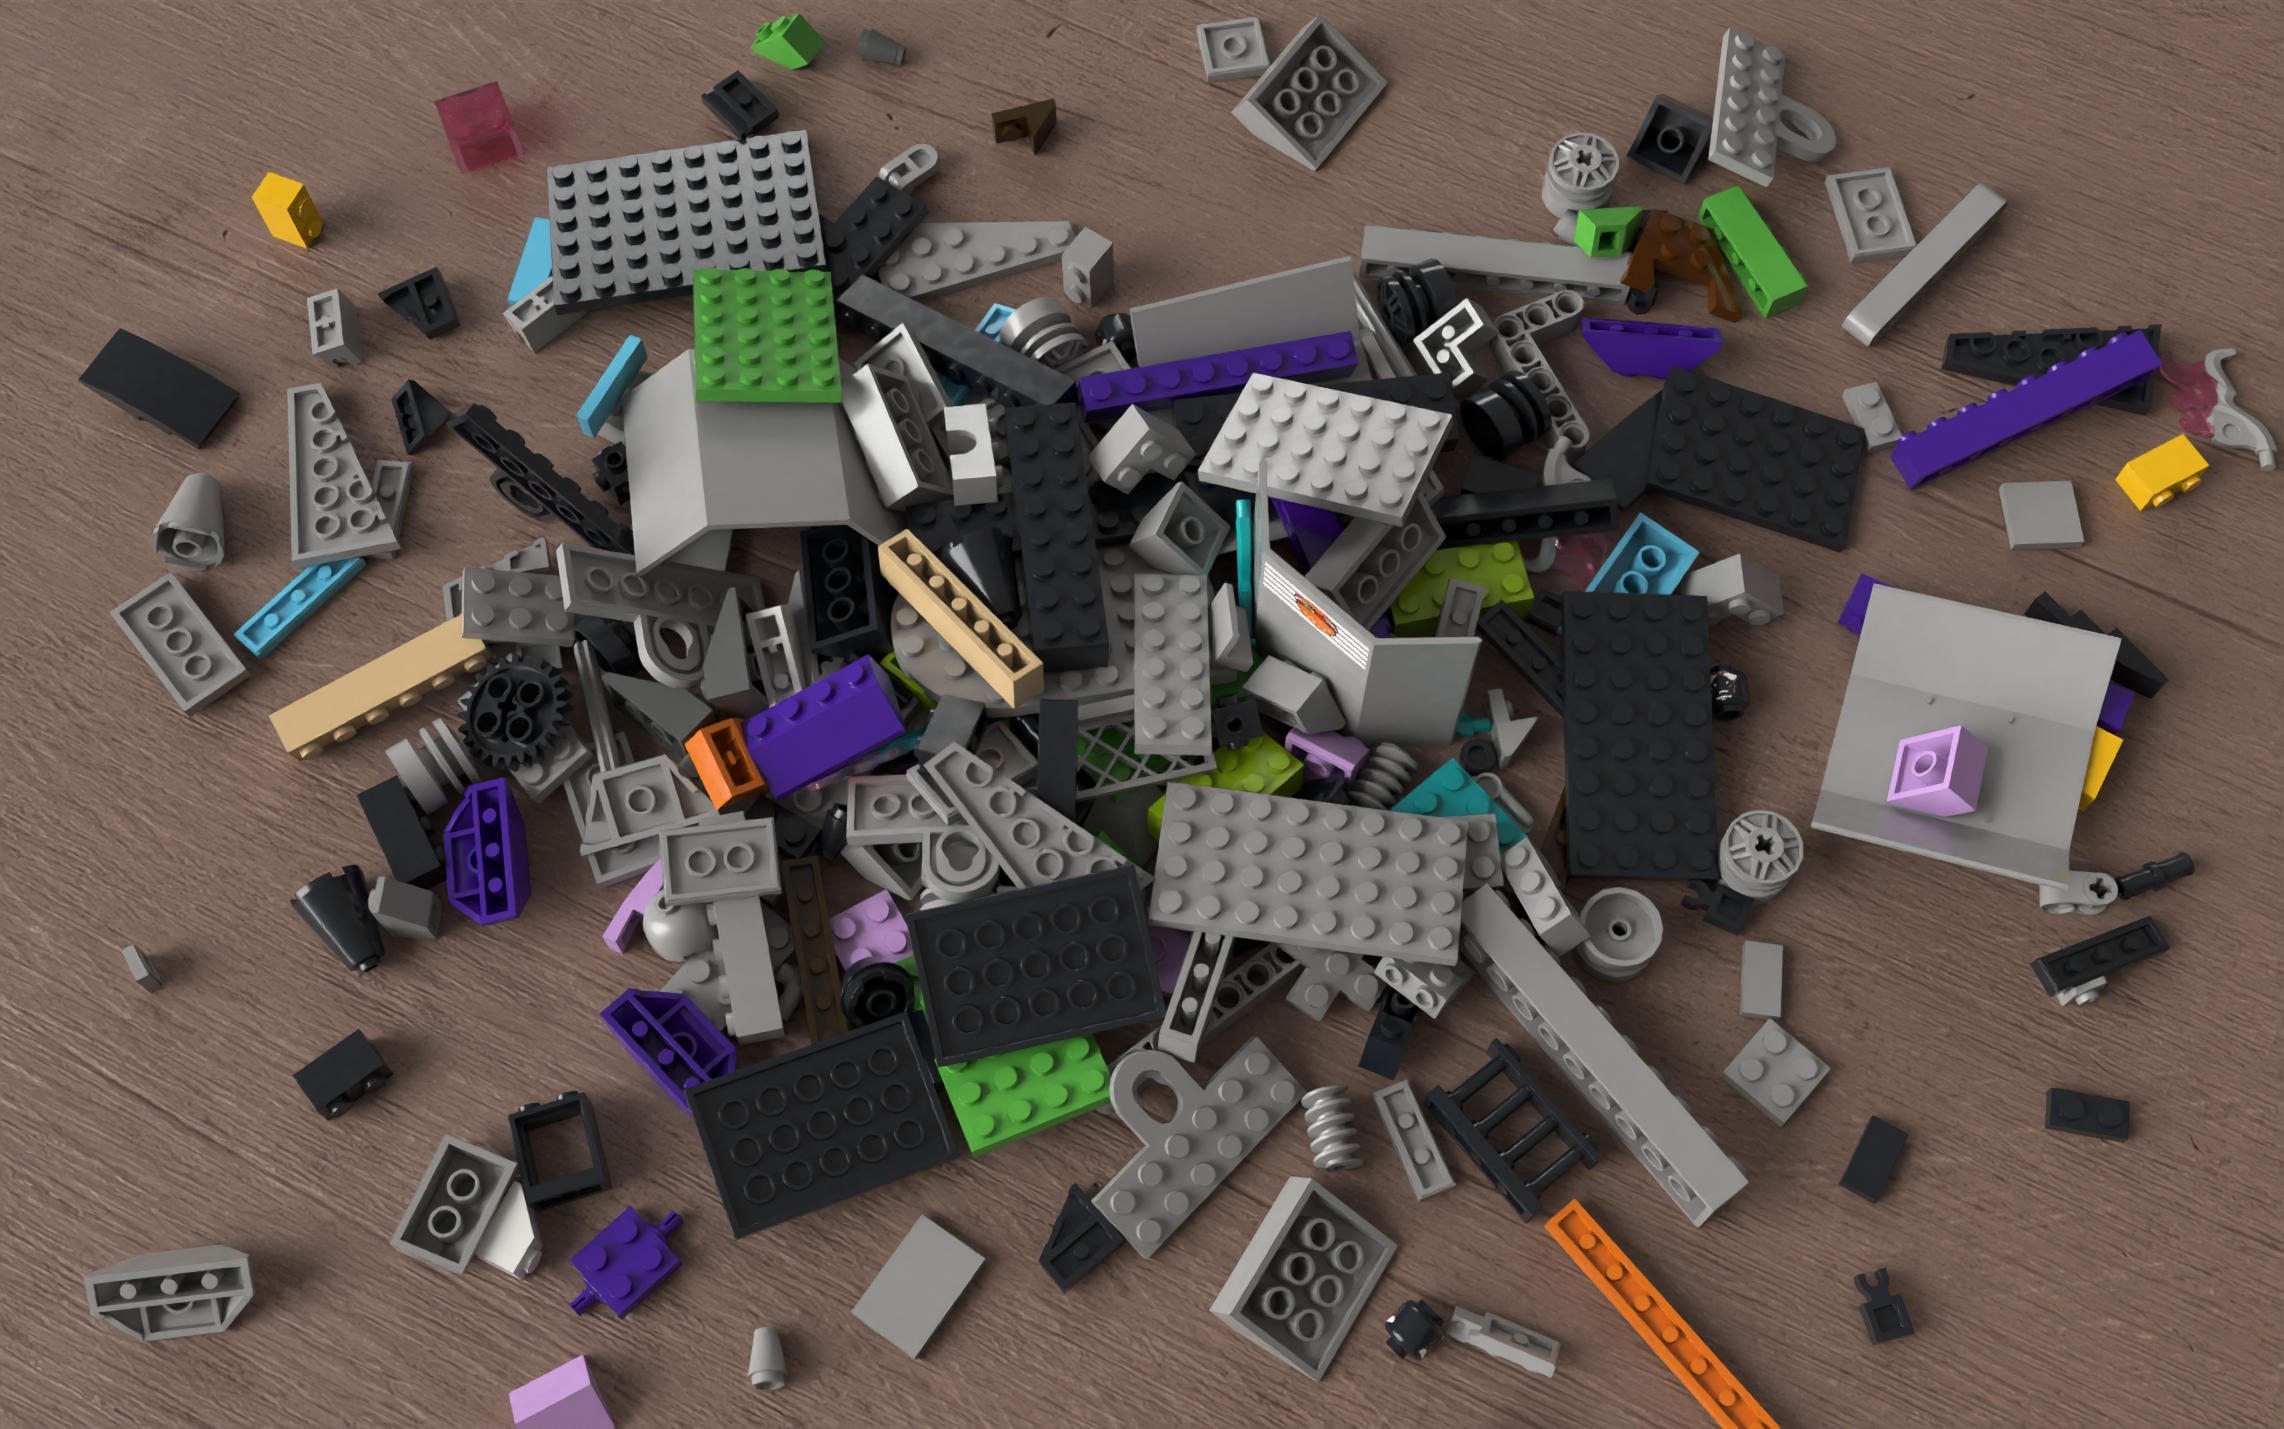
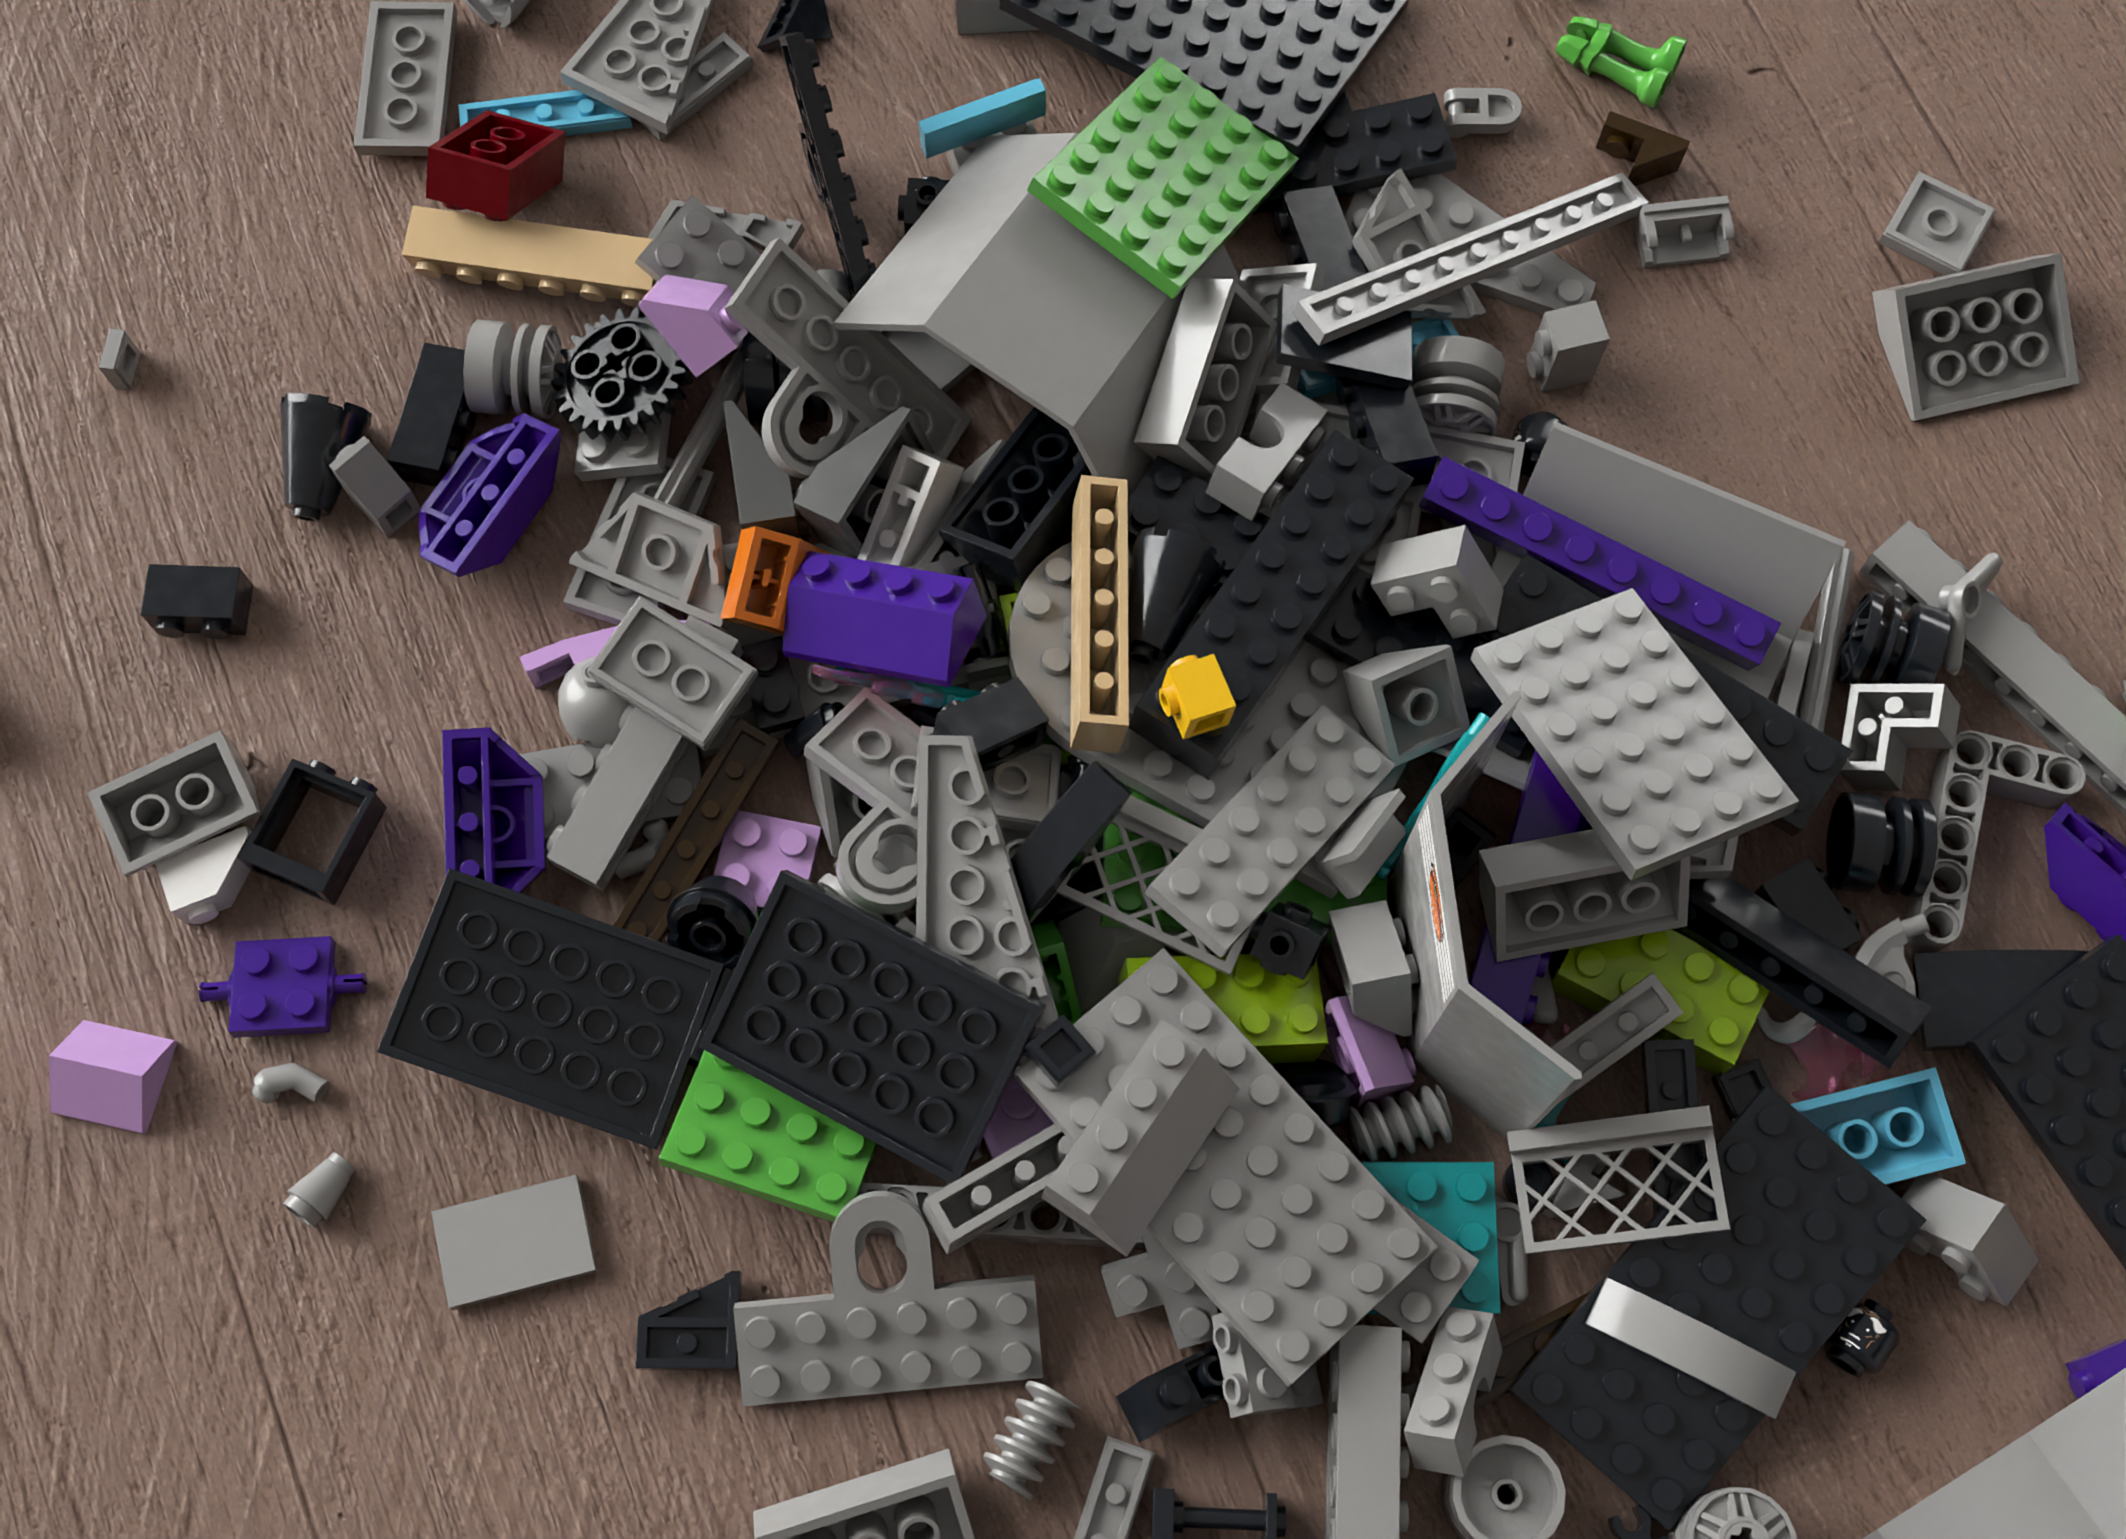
camera: 40 degrees right, 5 degrees up
none -> light grey arm [252,1063,330,1103]
none -> dark red brick [426,110,566,222]
none -> lavender slope [637,275,748,377]
none -> black tile [1024,1014,1096,1088]
none -> light grey slope [1041,1018,1239,1257]
none -> yellow brick [1159,654,1236,739]
none -> black tile [1276,284,1412,390]
none -> light grey plate [1292,172,1649,346]
none -> light grey wing [1351,169,1486,321]
none -> light grey fence [1507,1105,1730,1255]
none -> bright green piece [1556,16,1688,109]
none -> light grey slope [1585,1278,1796,1419]
none -> light grey hinge [1634,195,1734,268]
none -> light grey piece [1939,552,2003,676]

